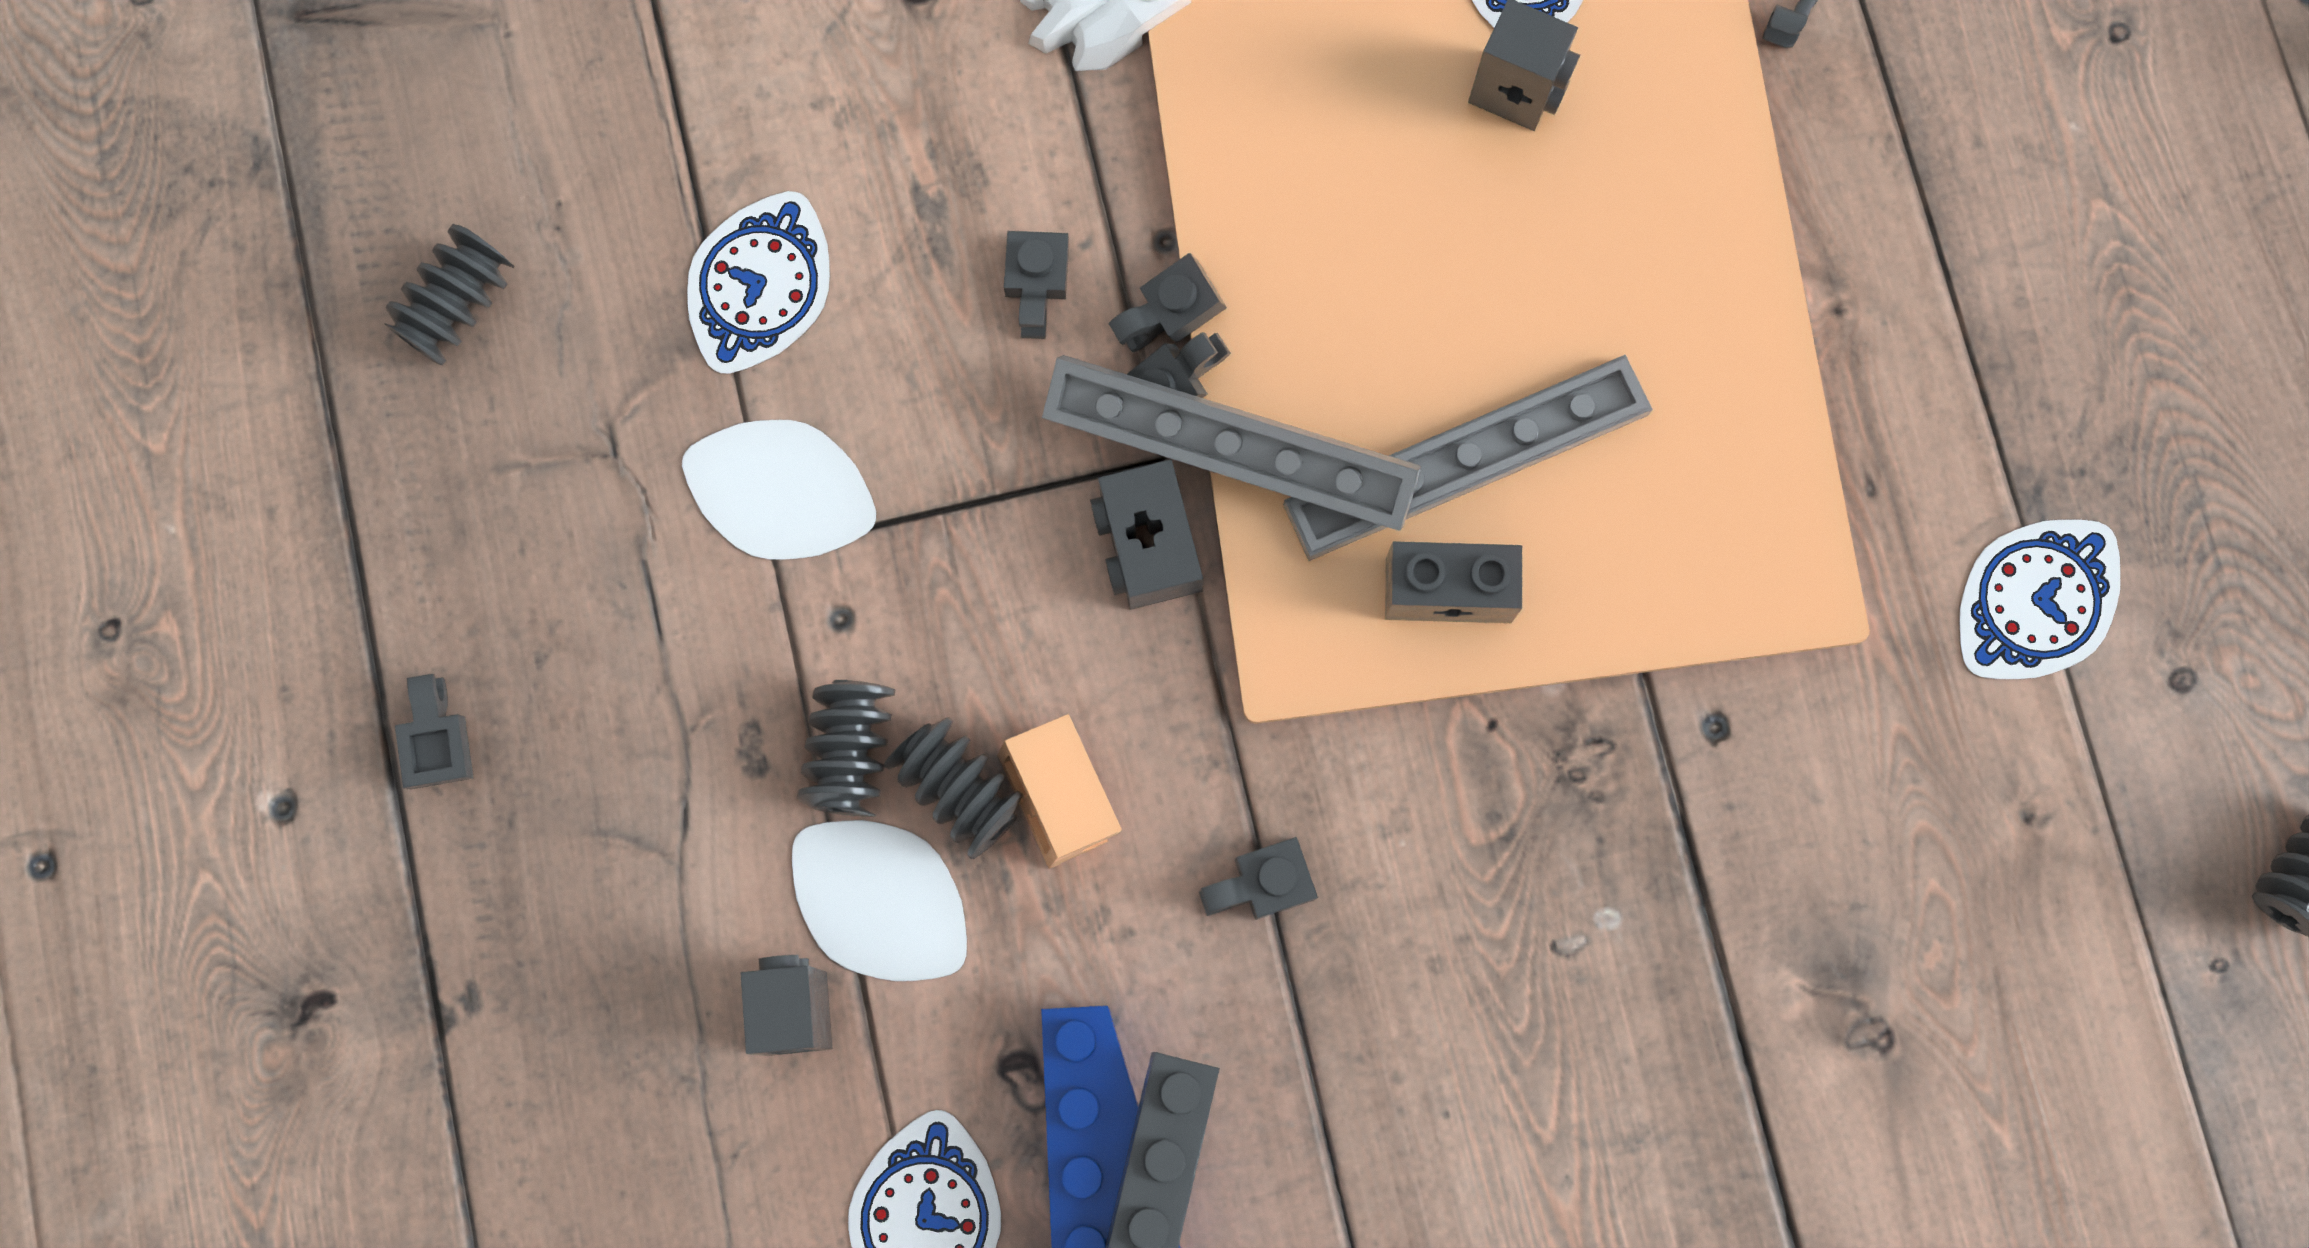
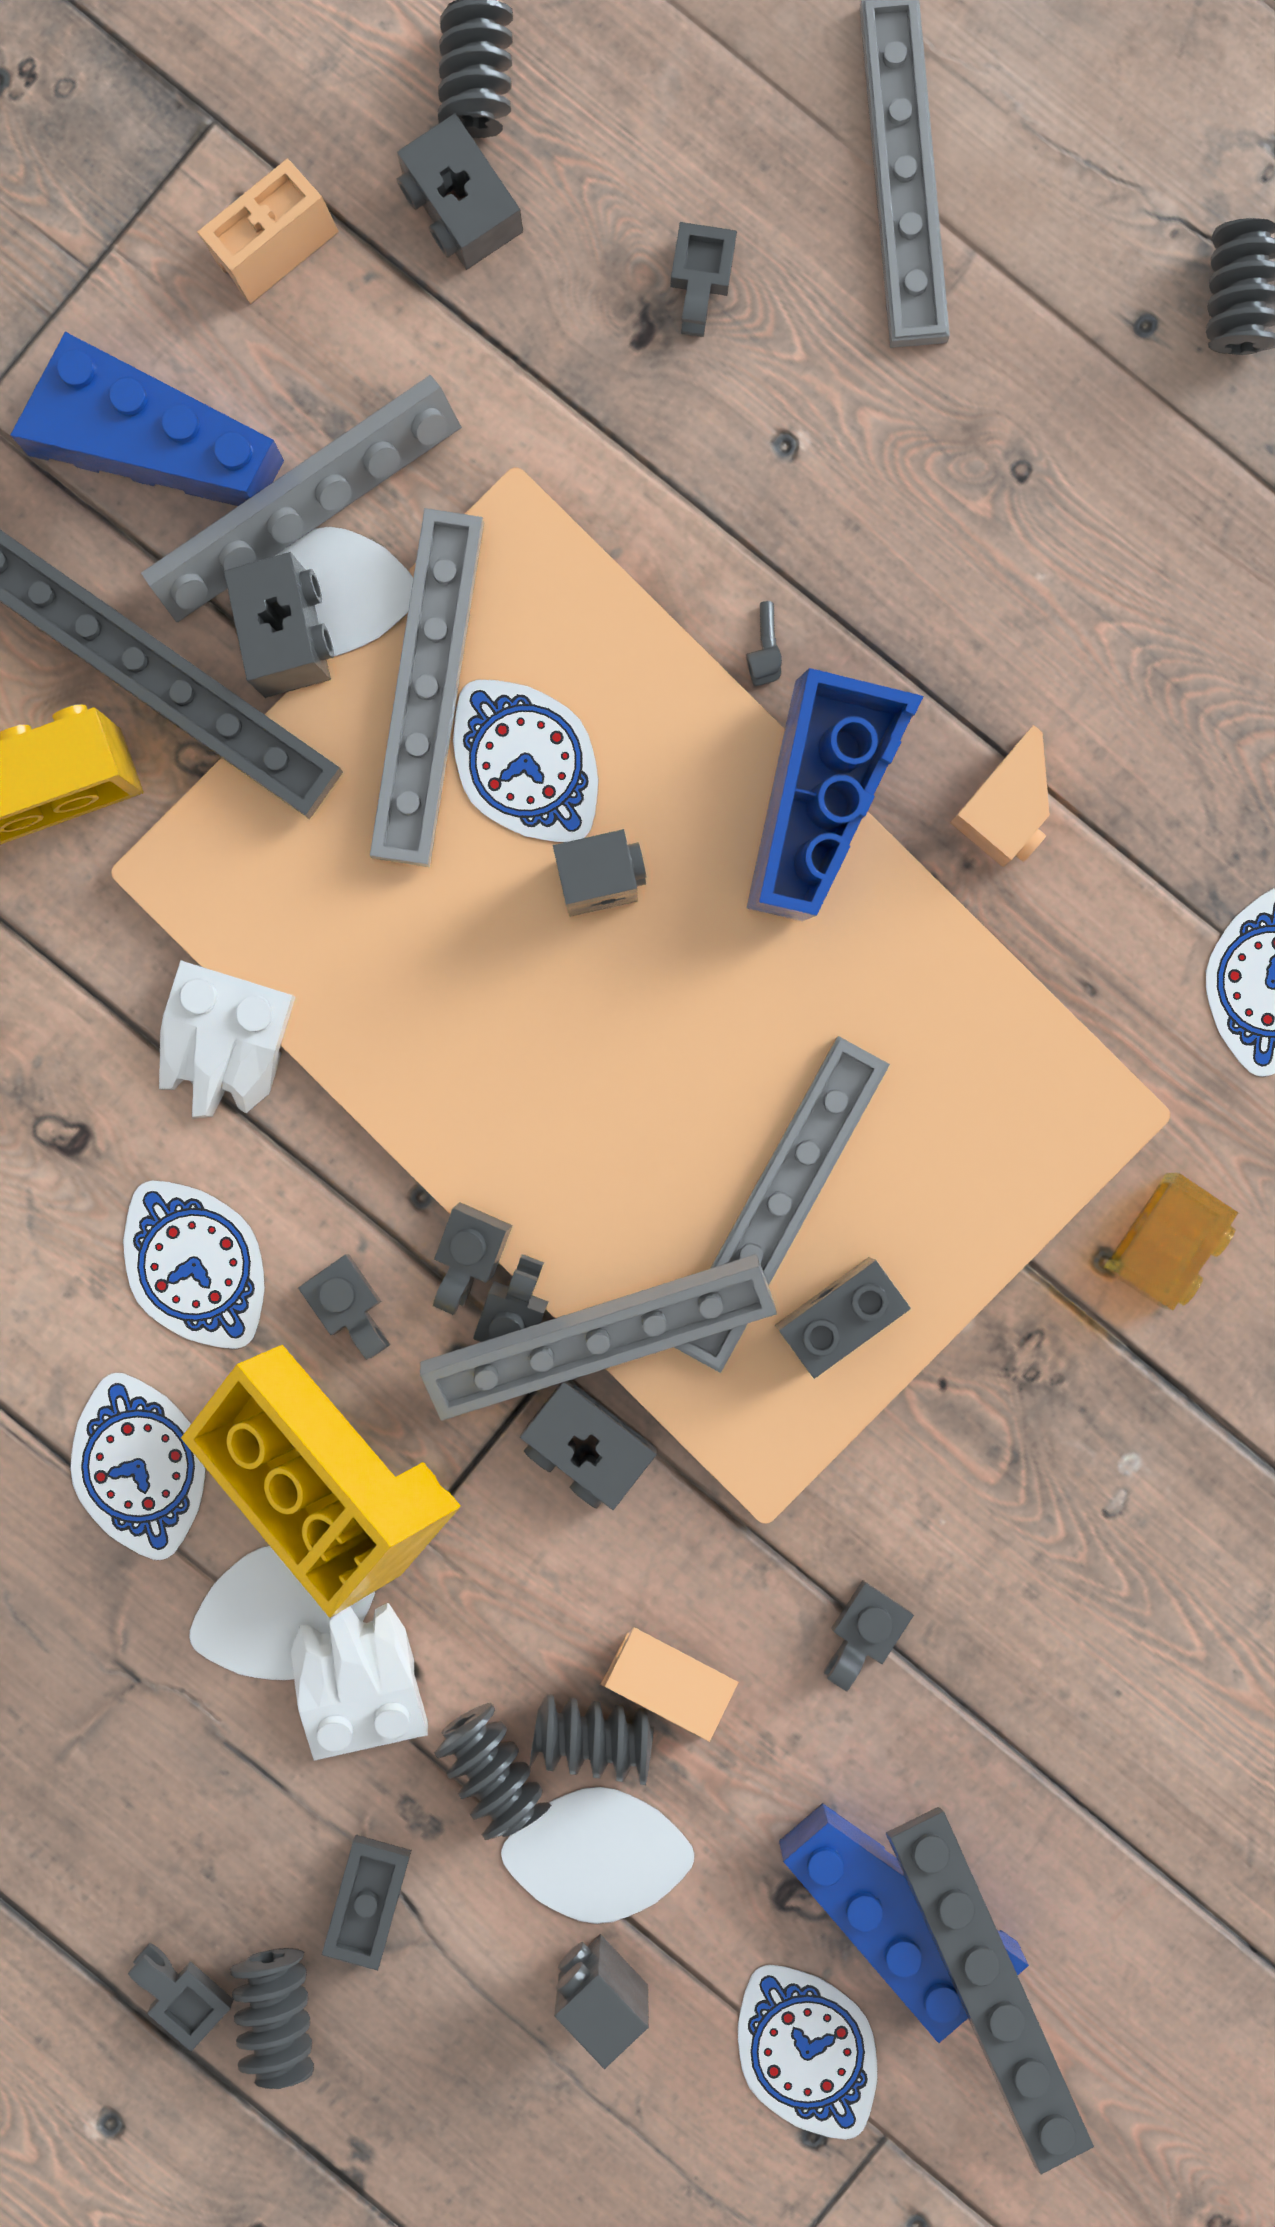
camera: 35 degrees left, 10 degrees up
none -> sticker [123,1180,265,1349]
none -> yellow hinge [181,1345,461,1618]
none -> dark grey piece [230,1948,314,2089]
none -> white plate [291,1603,428,1761]
none -> dark grey plate [322,1835,412,1971]
none -> blue wedge [747,668,924,921]
none -> light nougat slope [950,725,1050,867]
none -> clear yellow brick [1103,1173,1238,1311]

